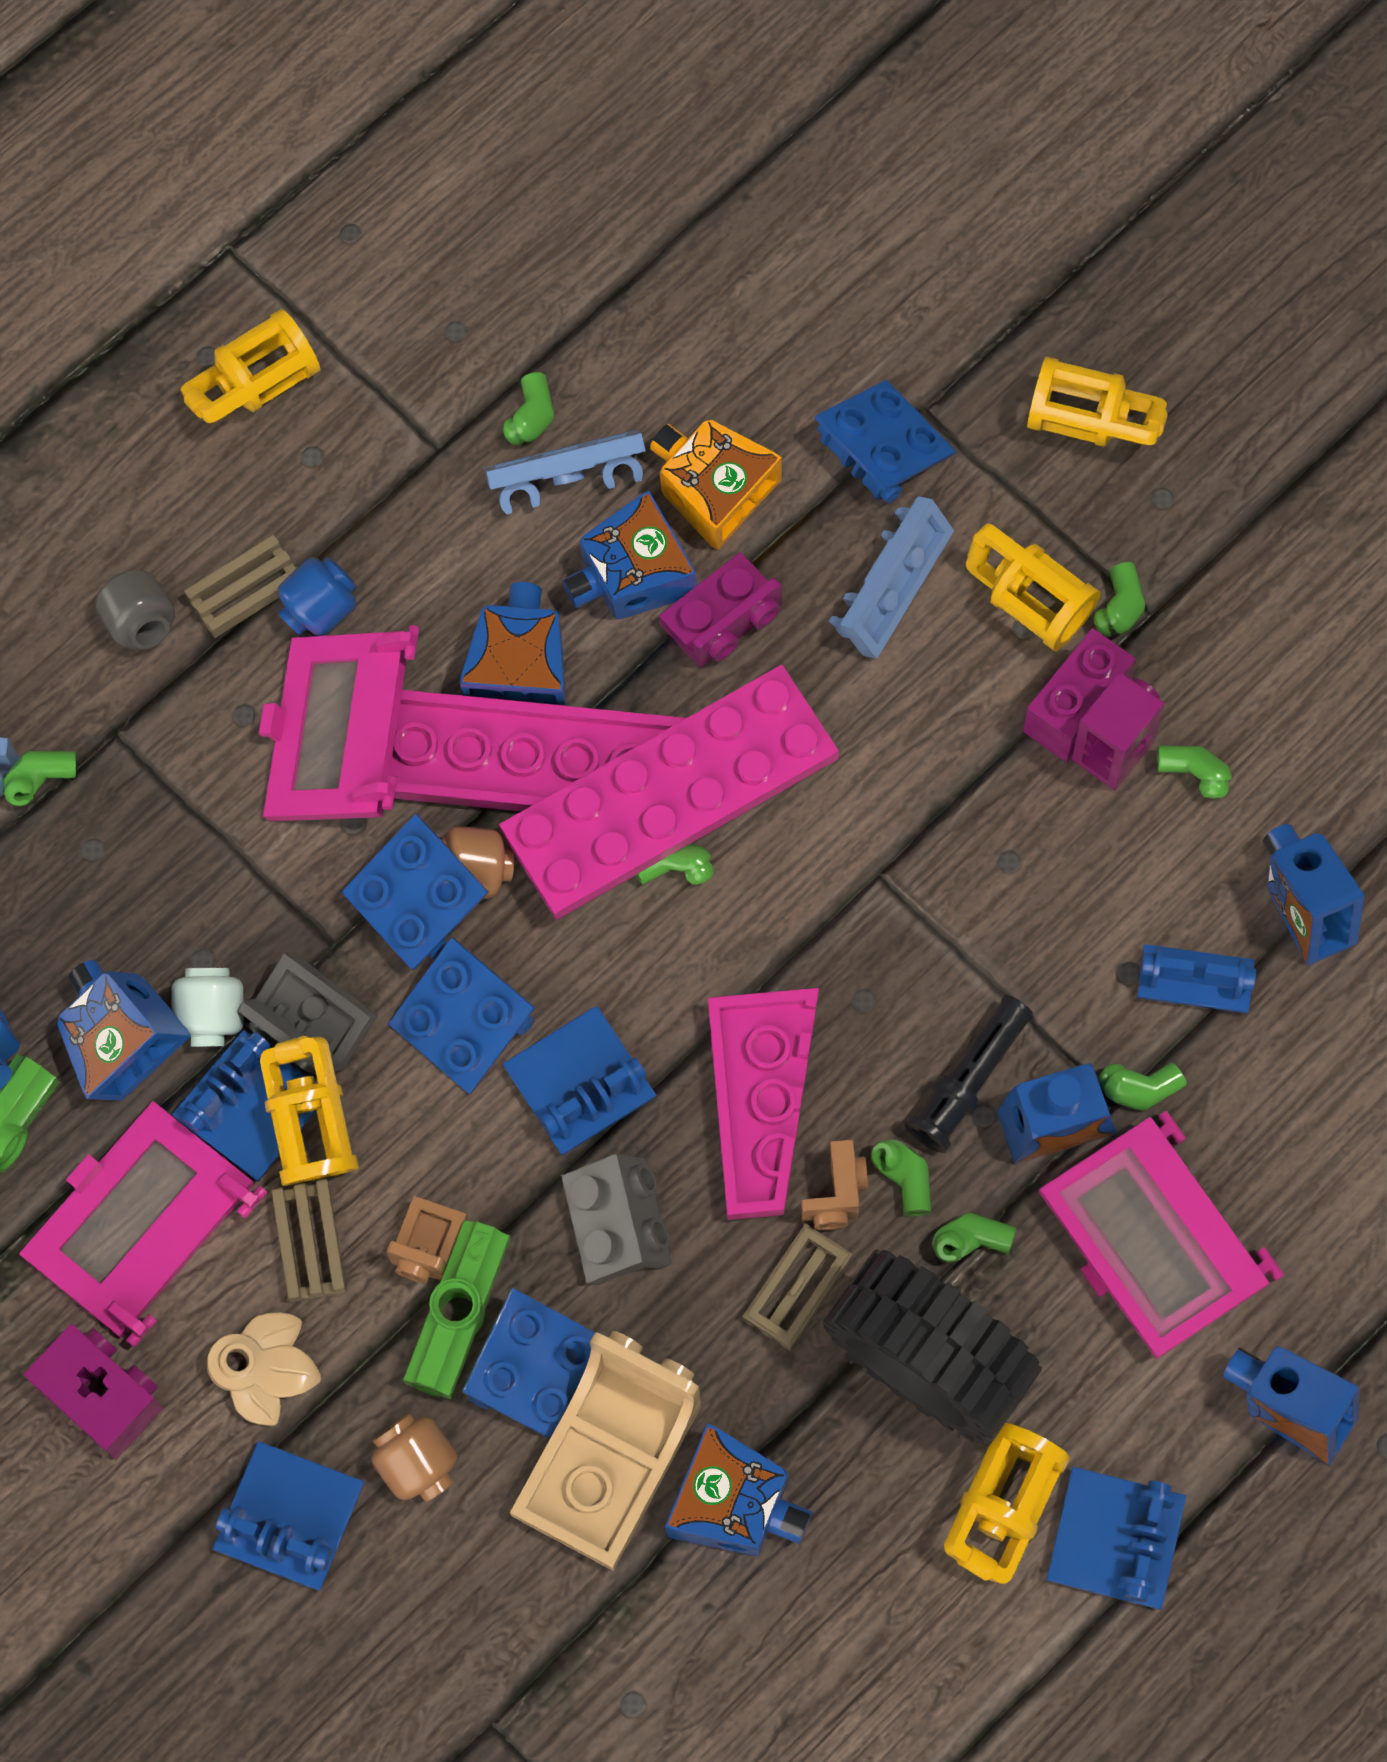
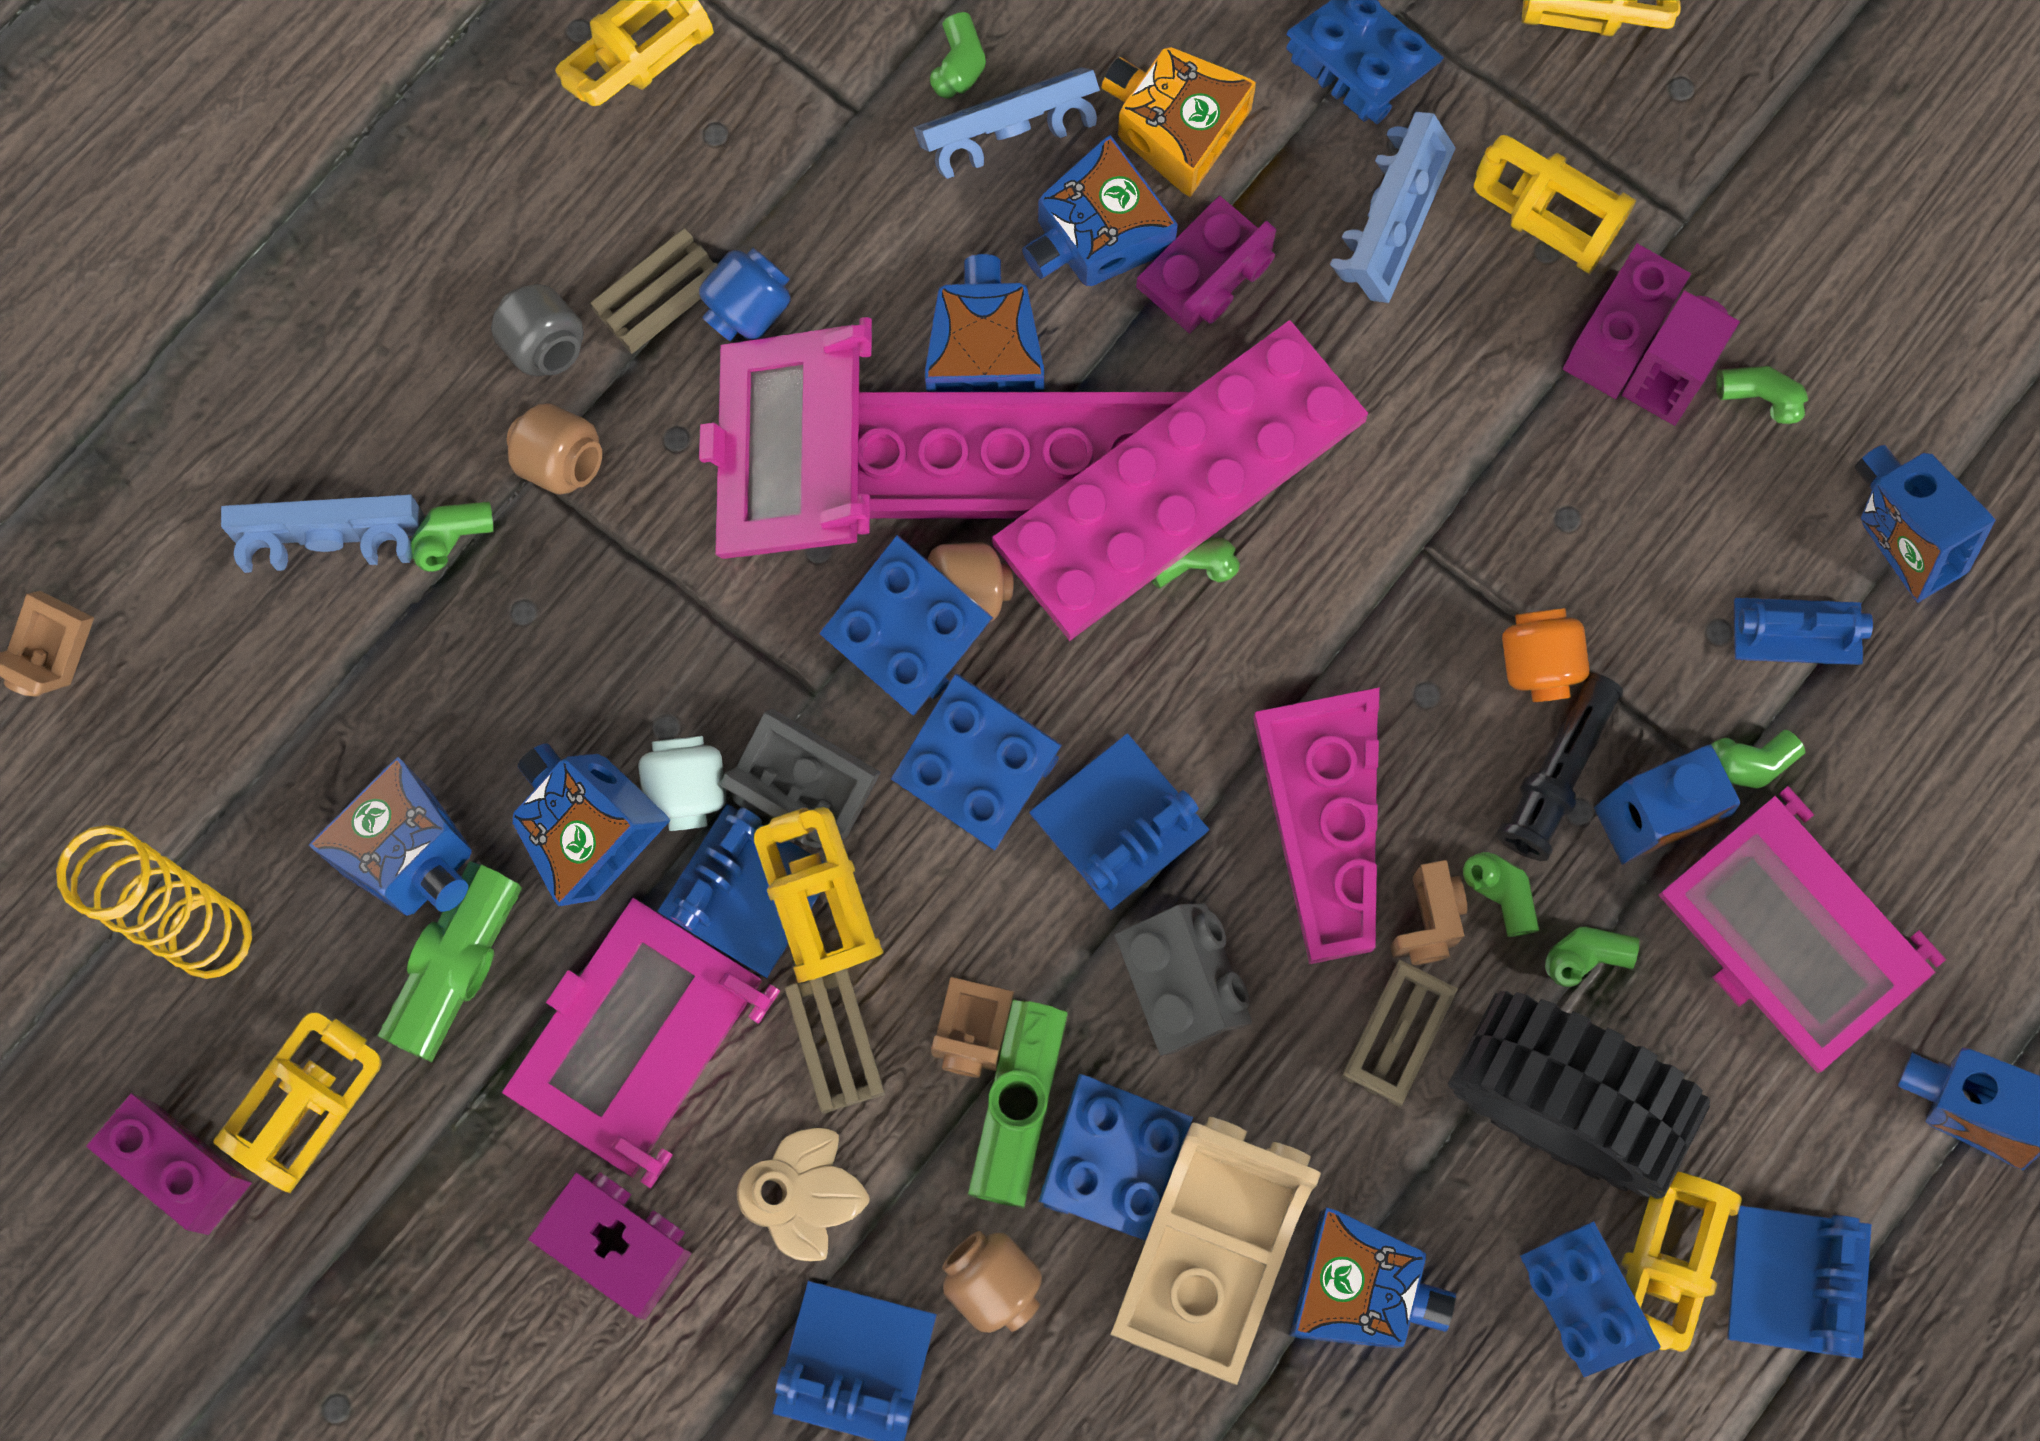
camera: 10 degrees left, 5 degrees up
bright green arm [1094,562,1145,637] -> none
none -> medium nougat head [507,403,602,495]
none -> orange head [1502,608,1590,702]
none -> blue hinge [1520,1221,1661,1377]

